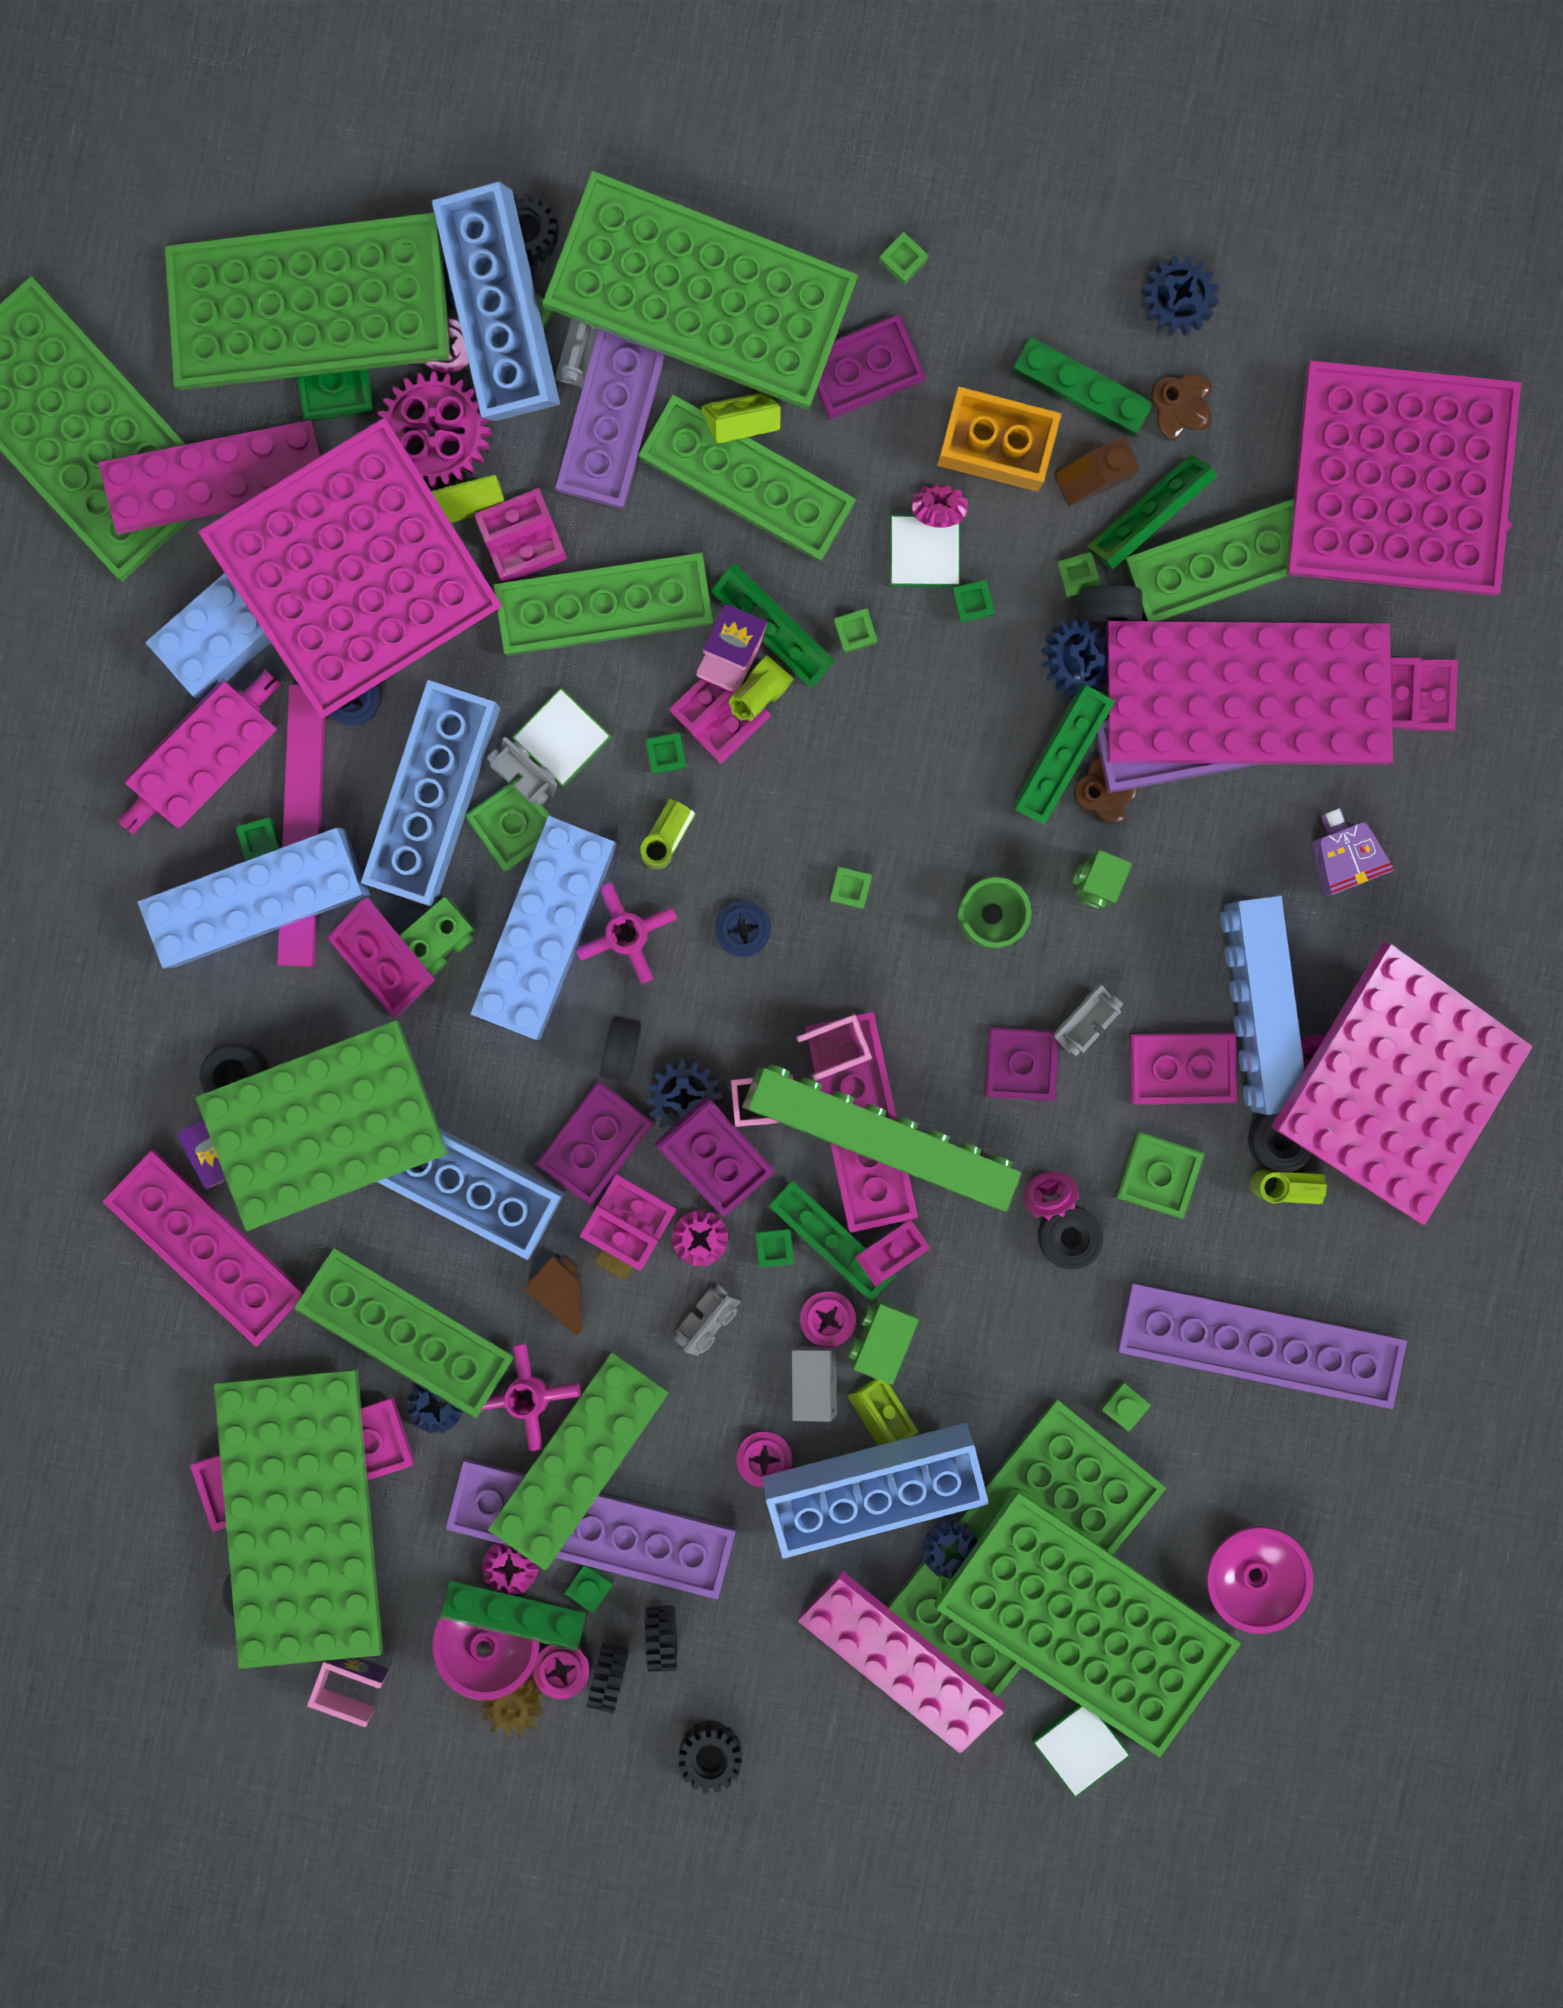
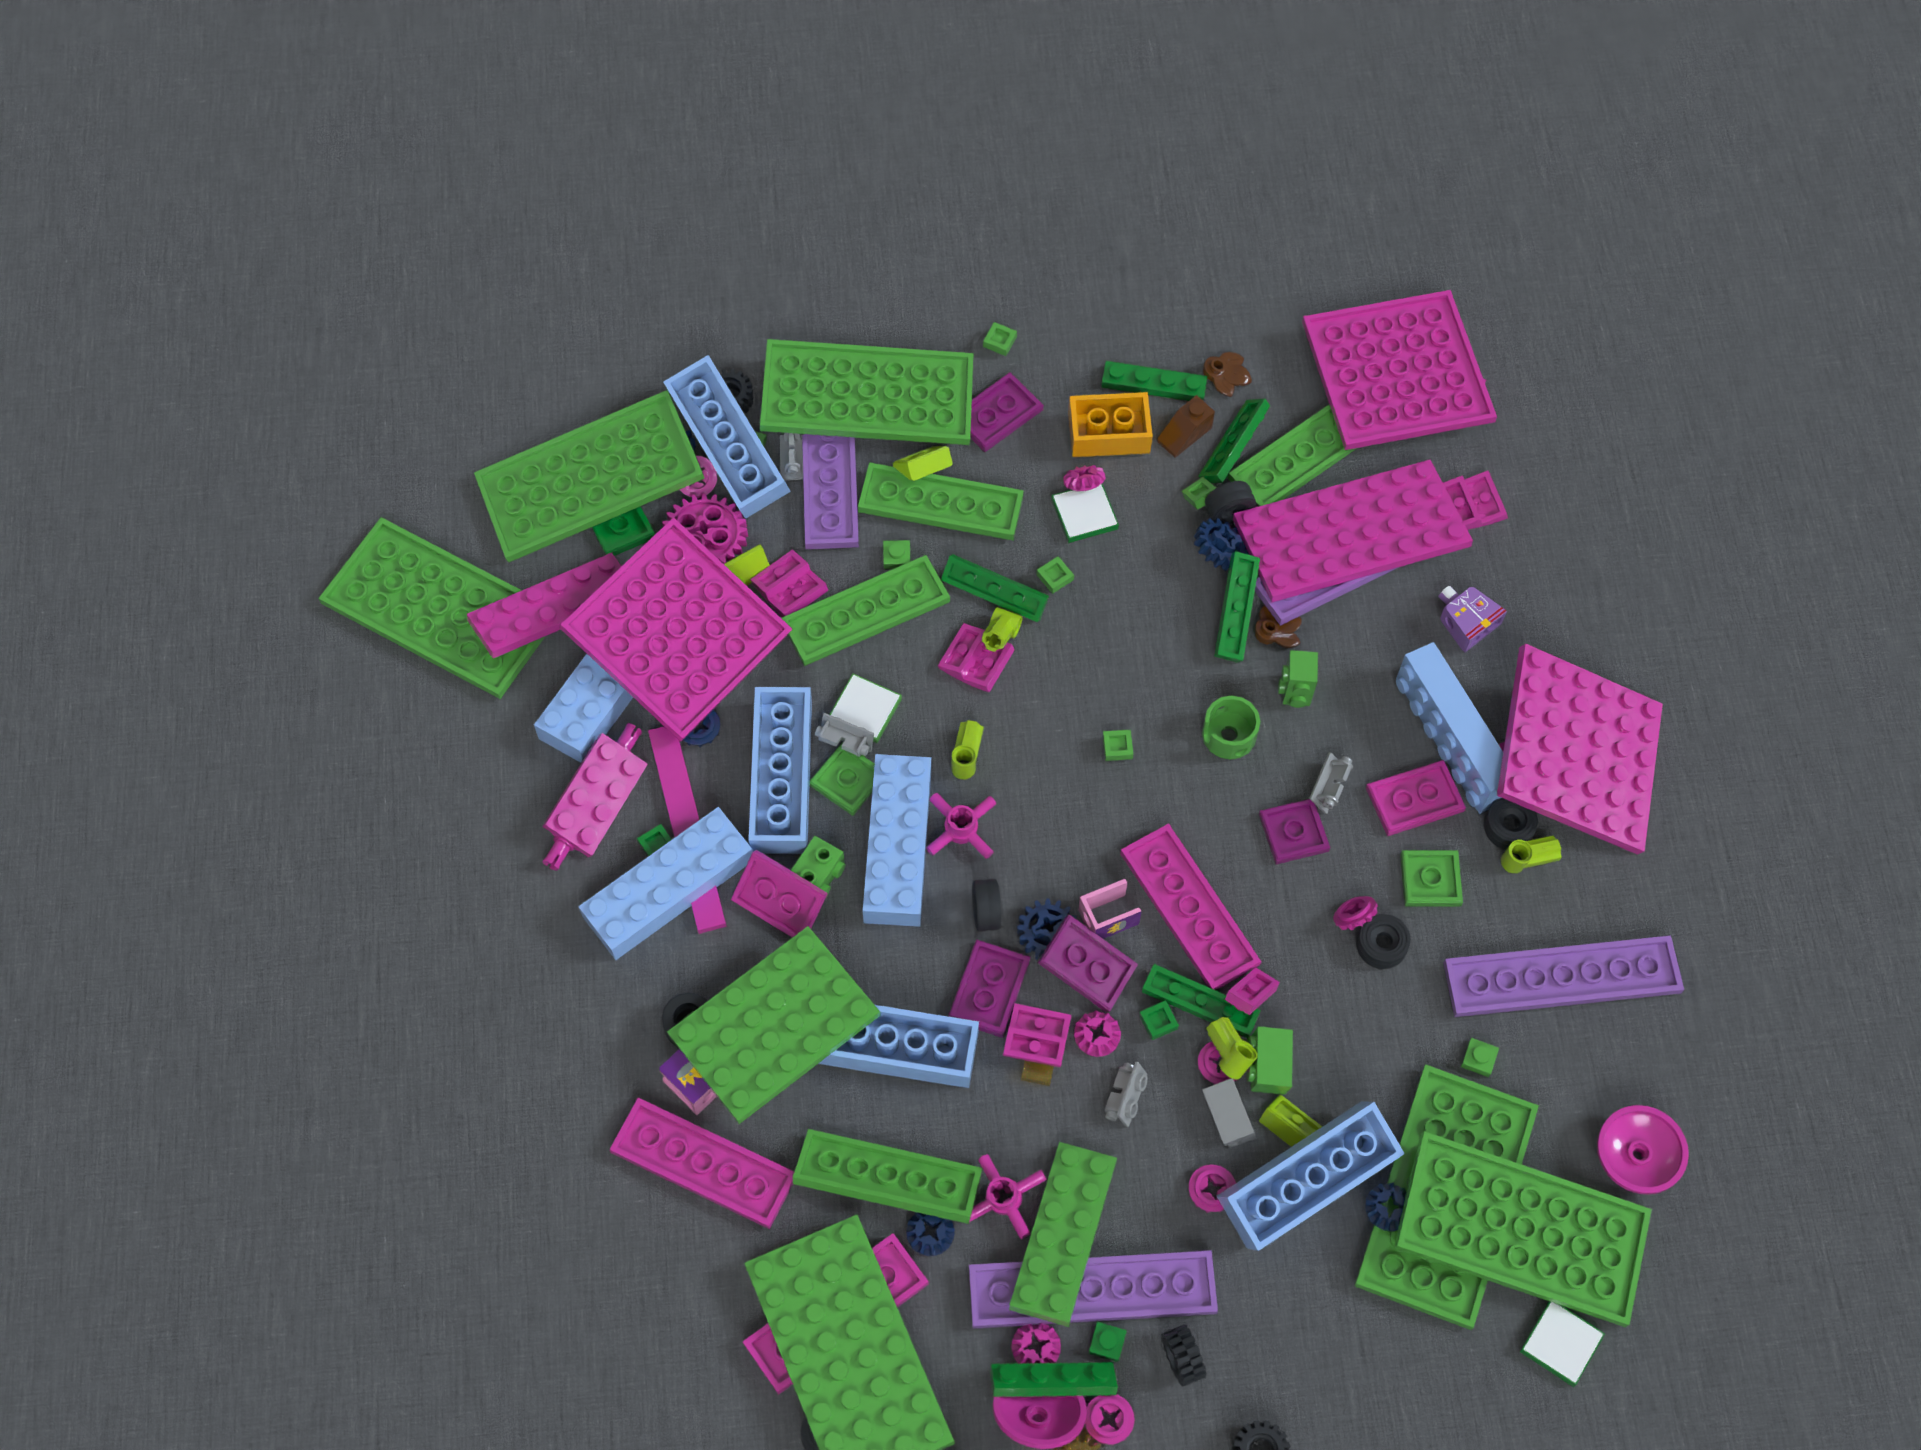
camera: 20 degrees left, 25 degrees down
reddish brown slope [524,1253,584,1336] -> none
black tyre [586,1643,630,1714] -> none
green plate [645,733,687,775] -> none
piece [696,604,768,693] -> none
dark blue gear [715,901,771,957] -> none
bright green brick [742,1064,1022,1212] -> none
bright pink piece [796,1014,872,1081] -> none
plate [798,1571,1006,1753] -> none
green plate [952,580,995,624] -> none
dark blue gear [1141,256,1219,336] -> none
none -> bright green plate [883,540,910,569]
none -> lime piece [1206,1017,1257,1080]

